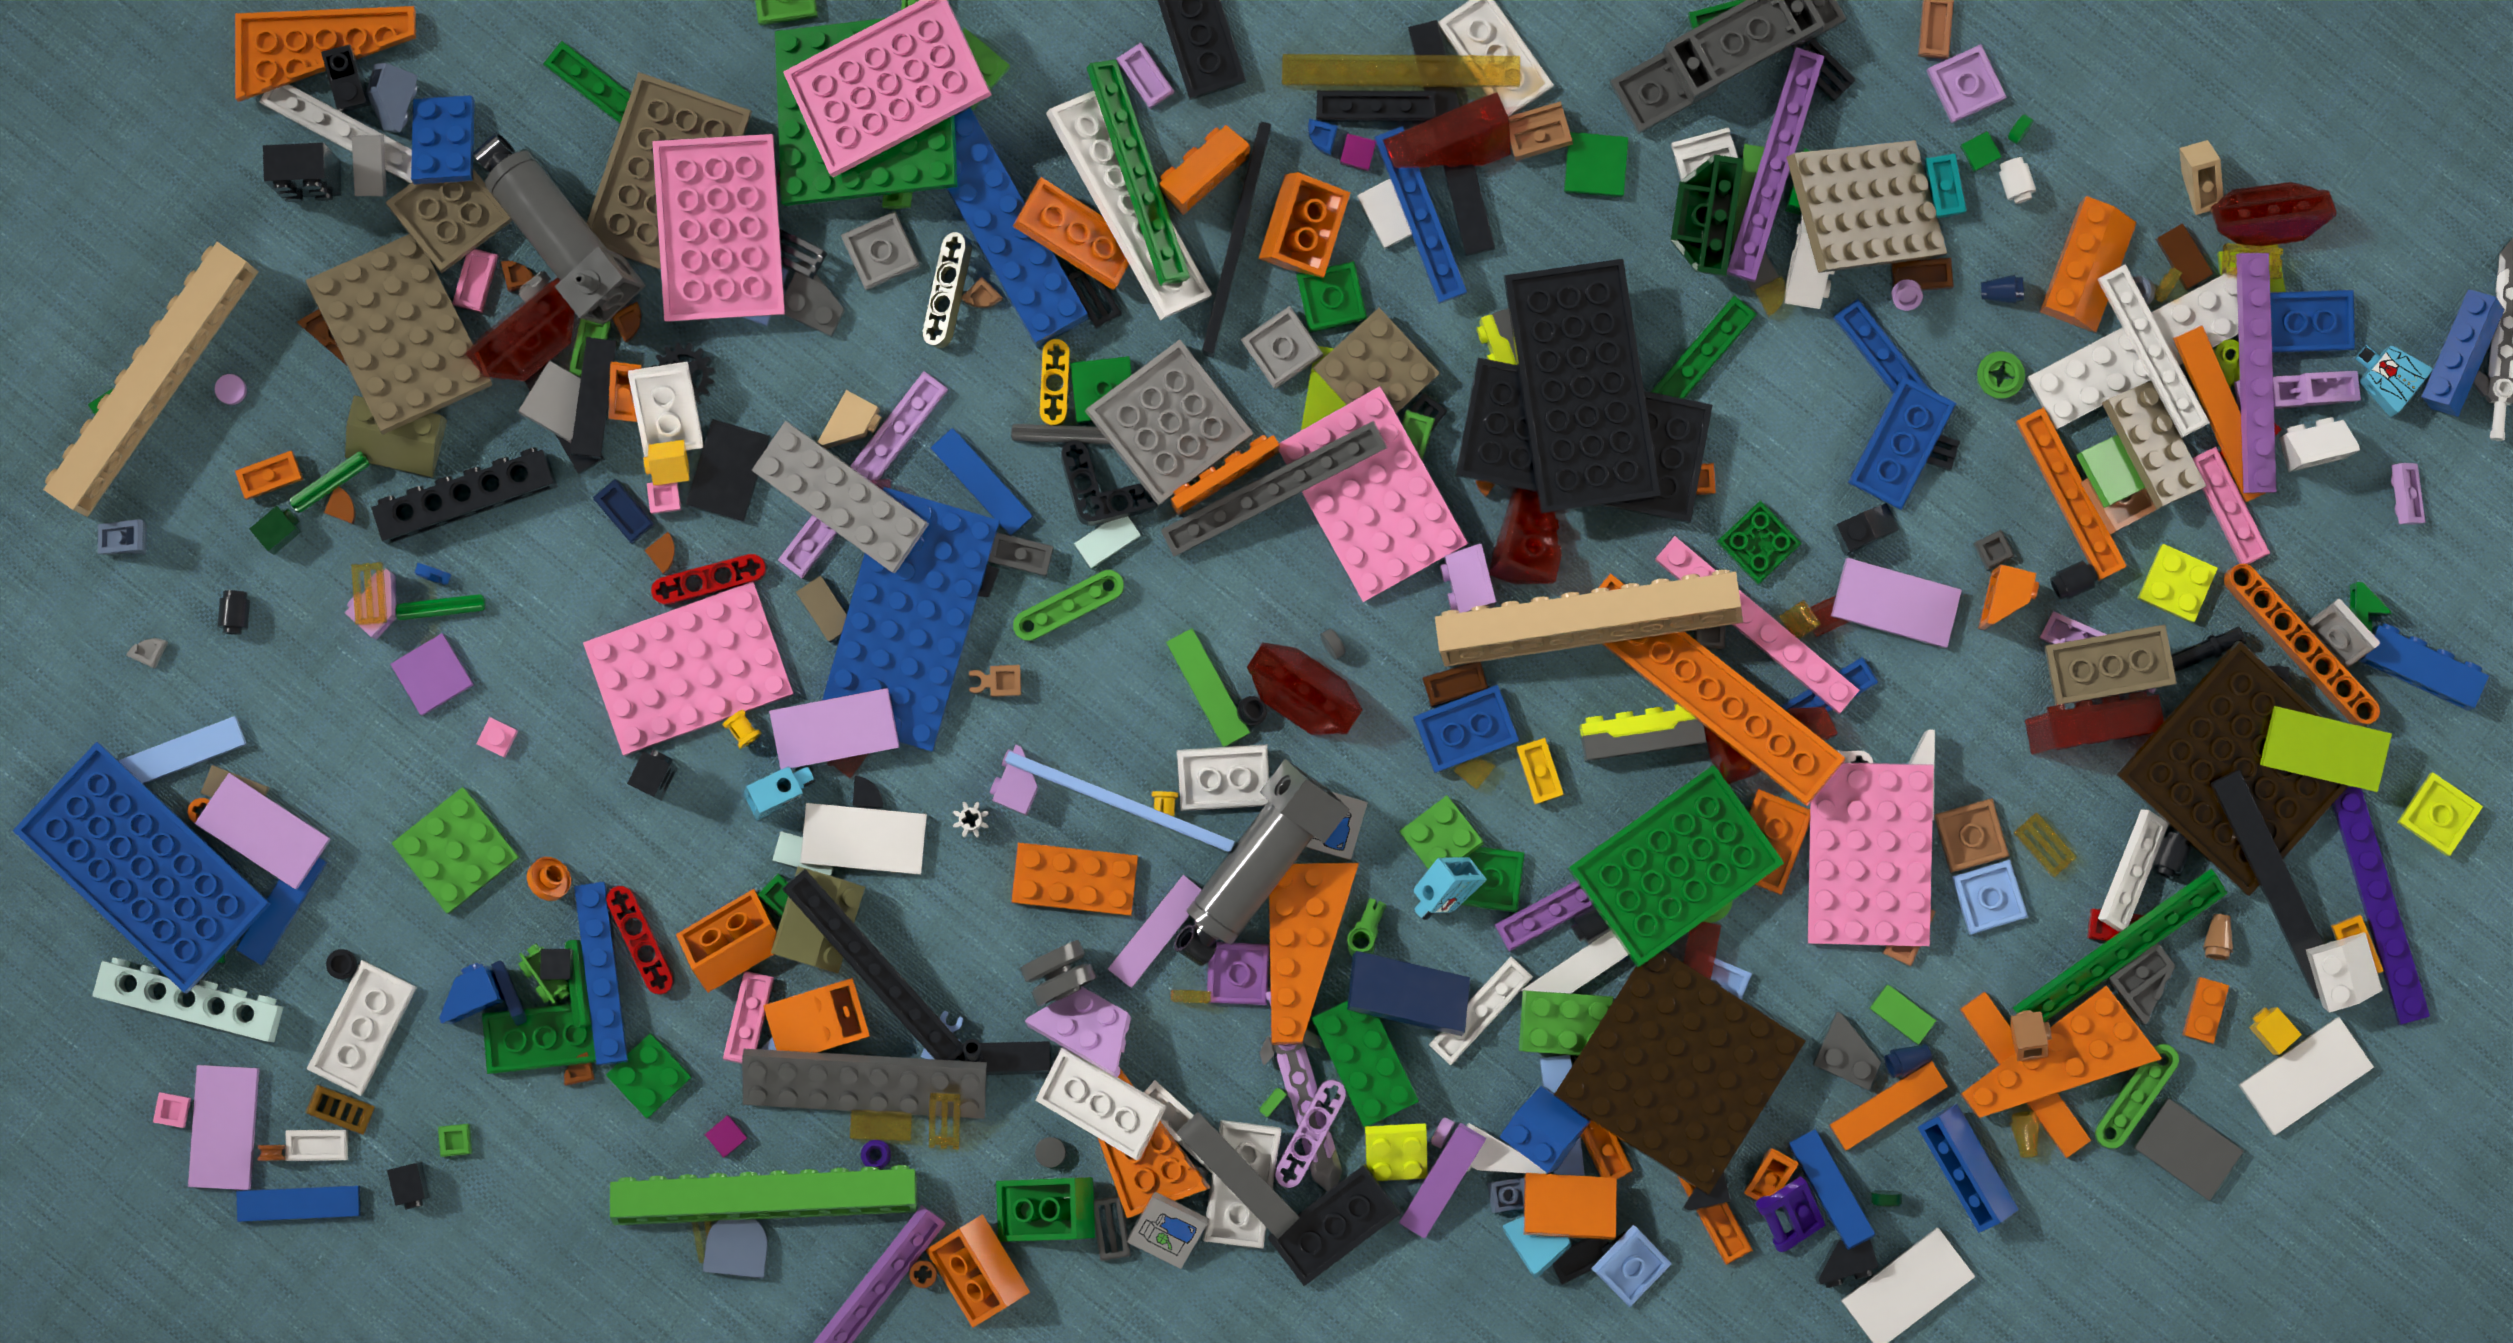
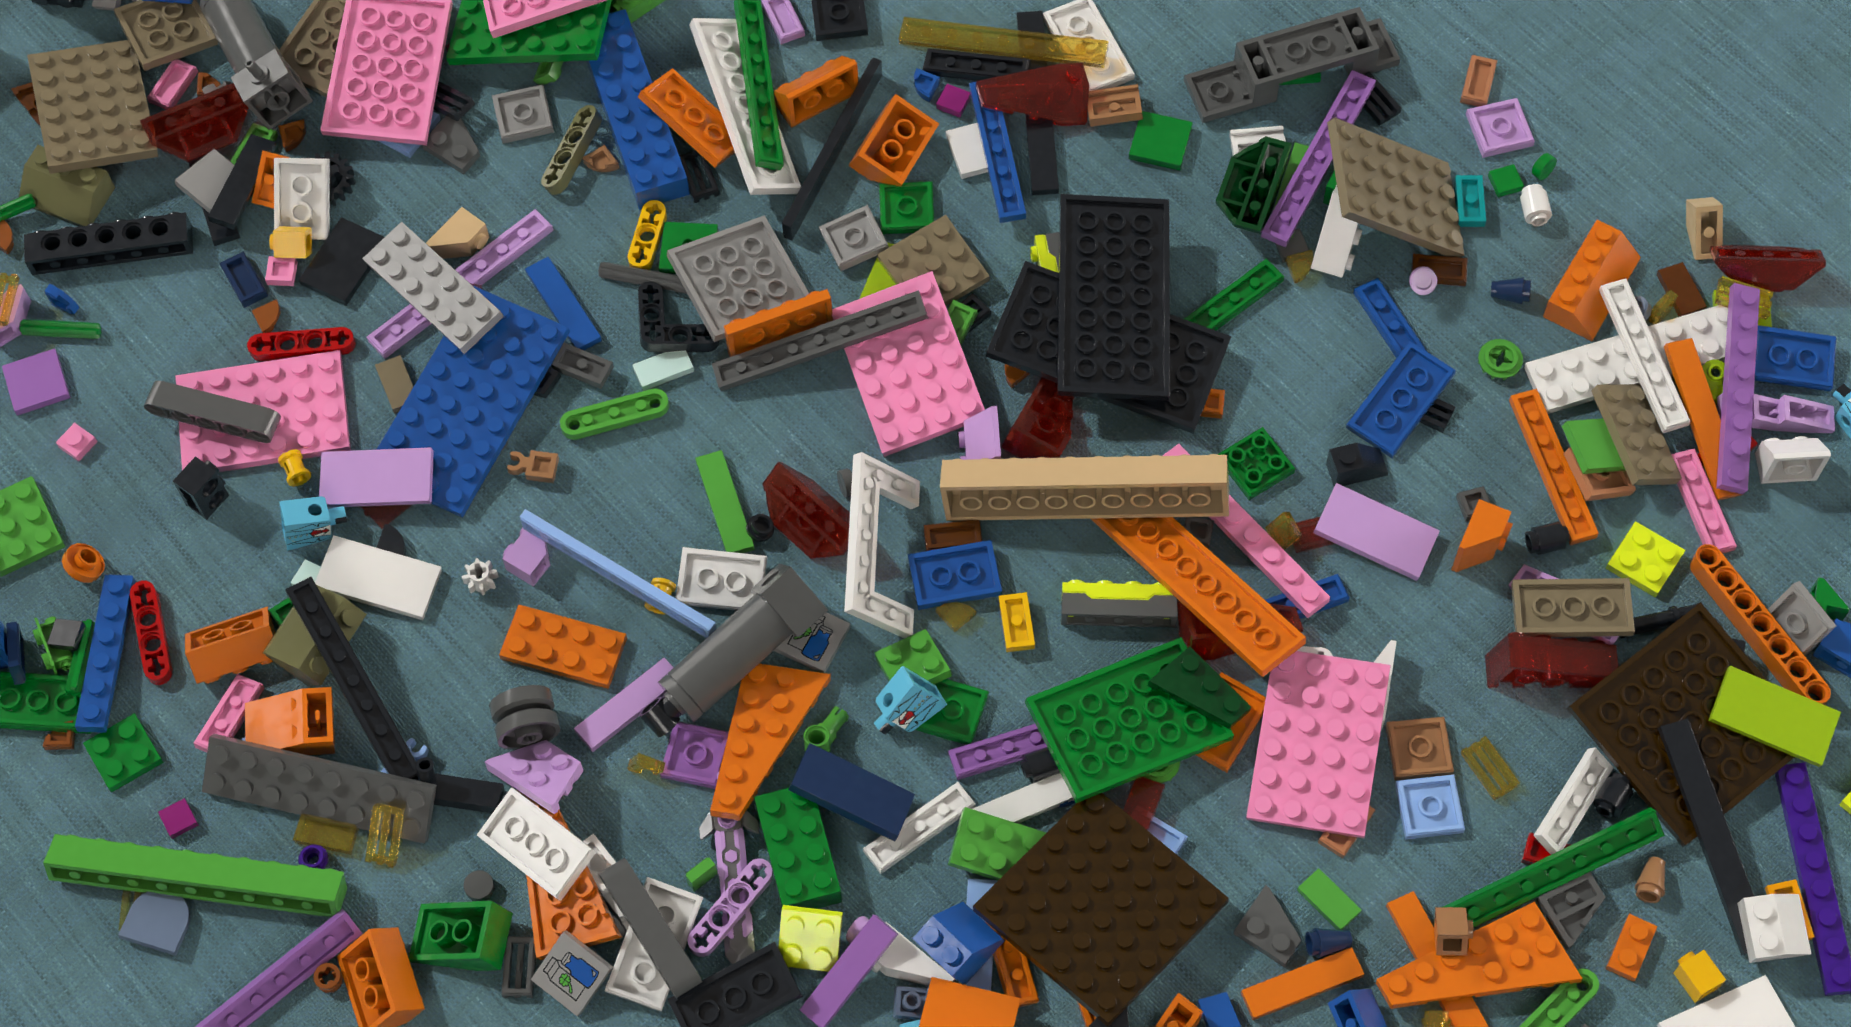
camera: 15 degrees right, 20 degrees down
none -> dark grey beam [144,380,281,443]
none -> white plate [844,452,920,639]
none -> dark green wing [1147,647,1251,729]

